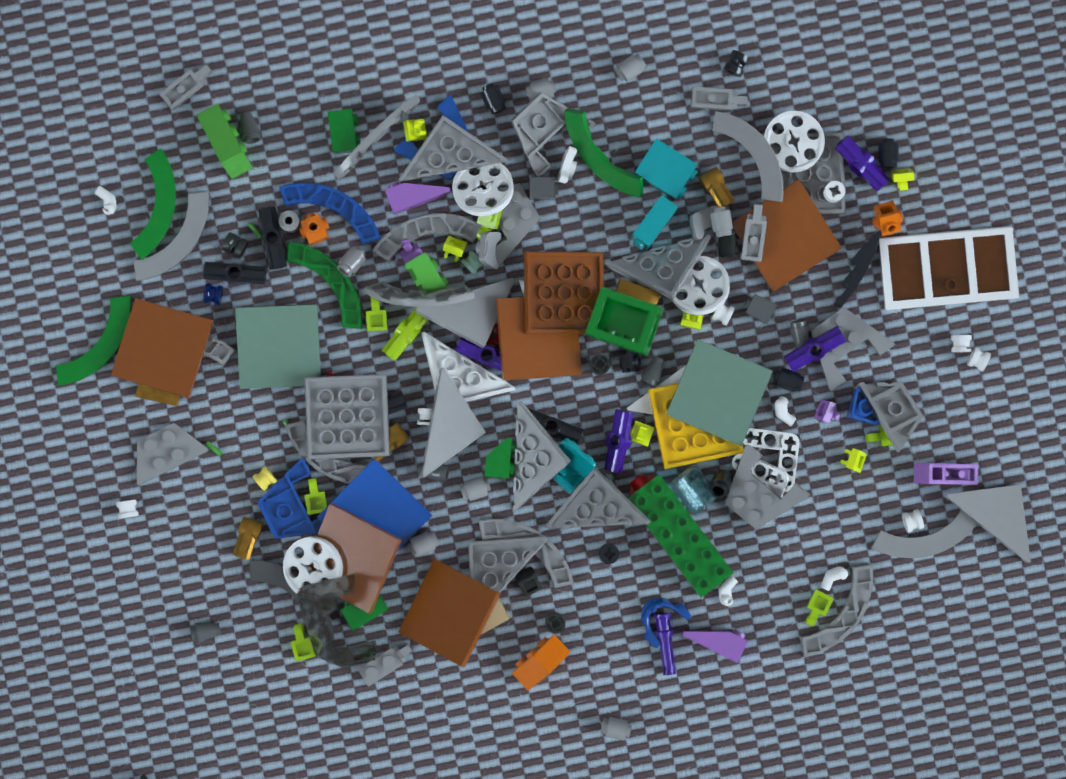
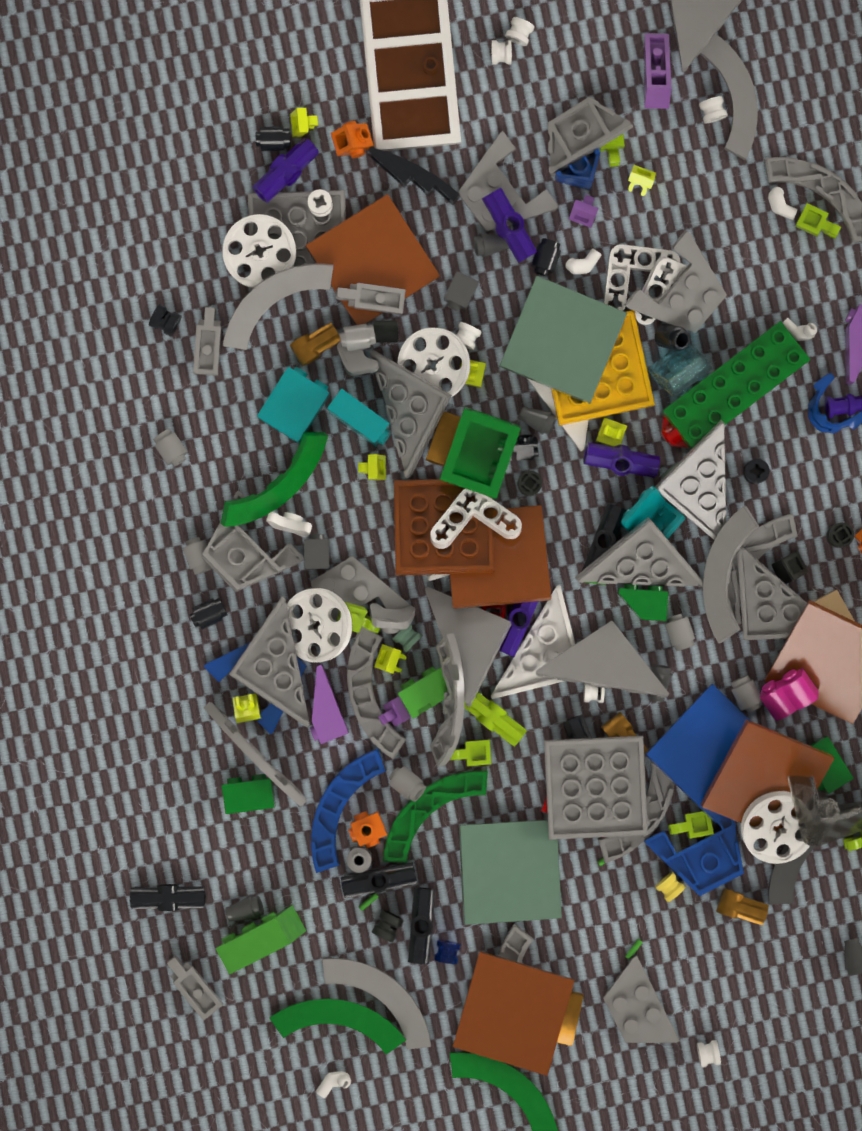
camera: 90 degrees left, 0 degrees up
none -> black piece [130,884,206,911]
none -> neon yellow tile [358,454,386,481]
none -> white beam [430,489,522,549]
none -> light grey tile [703,506,759,643]
none -> dark pink brick [760,668,819,721]

